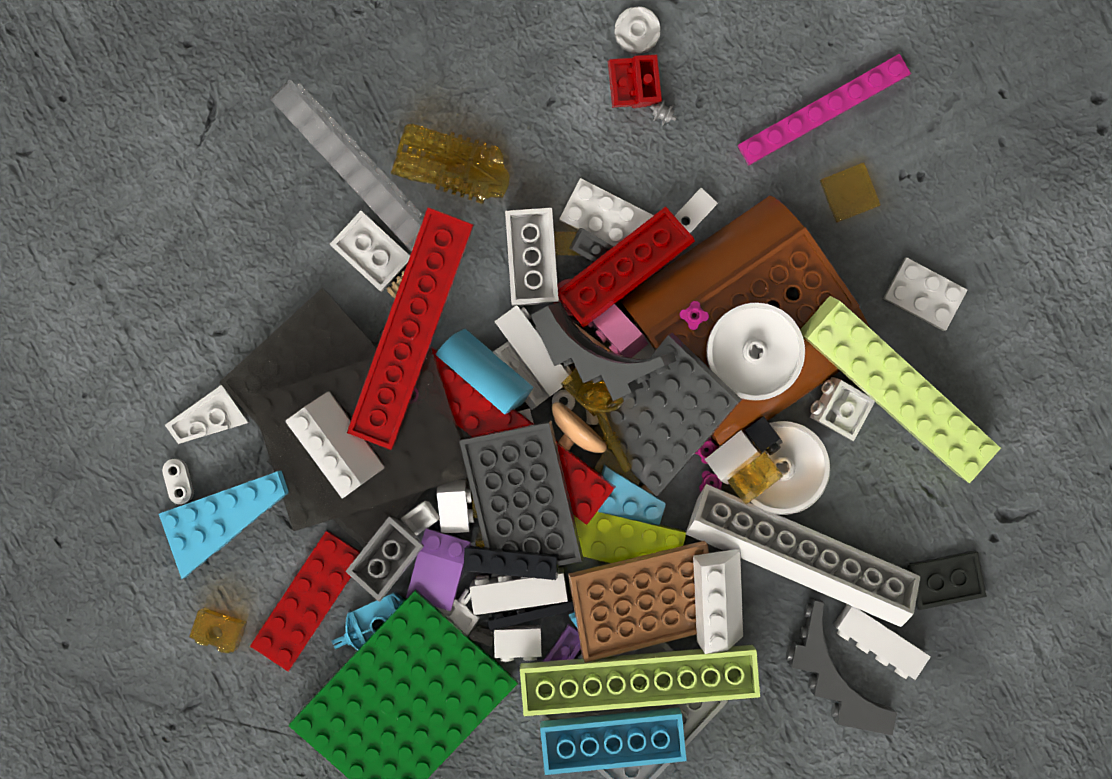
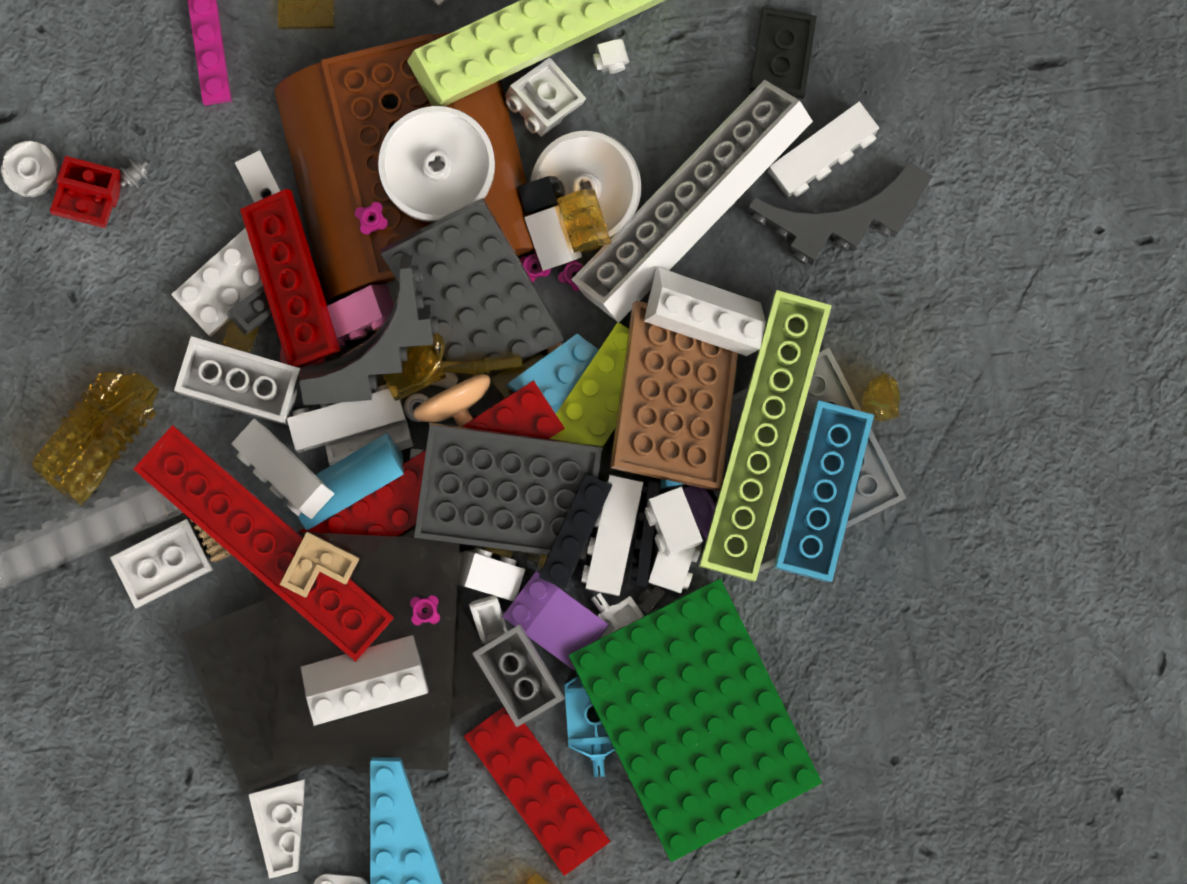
camera: 70 degrees left, 5 degrees down
none -> white brick [231,419,335,519]
none -> tan plate [280,531,360,598]
none -> dark pink plate [410,595,440,625]
none -> white plate [593,39,629,74]
none -> white brick [644,487,703,557]
none -> clear yellow hair [861,372,900,422]

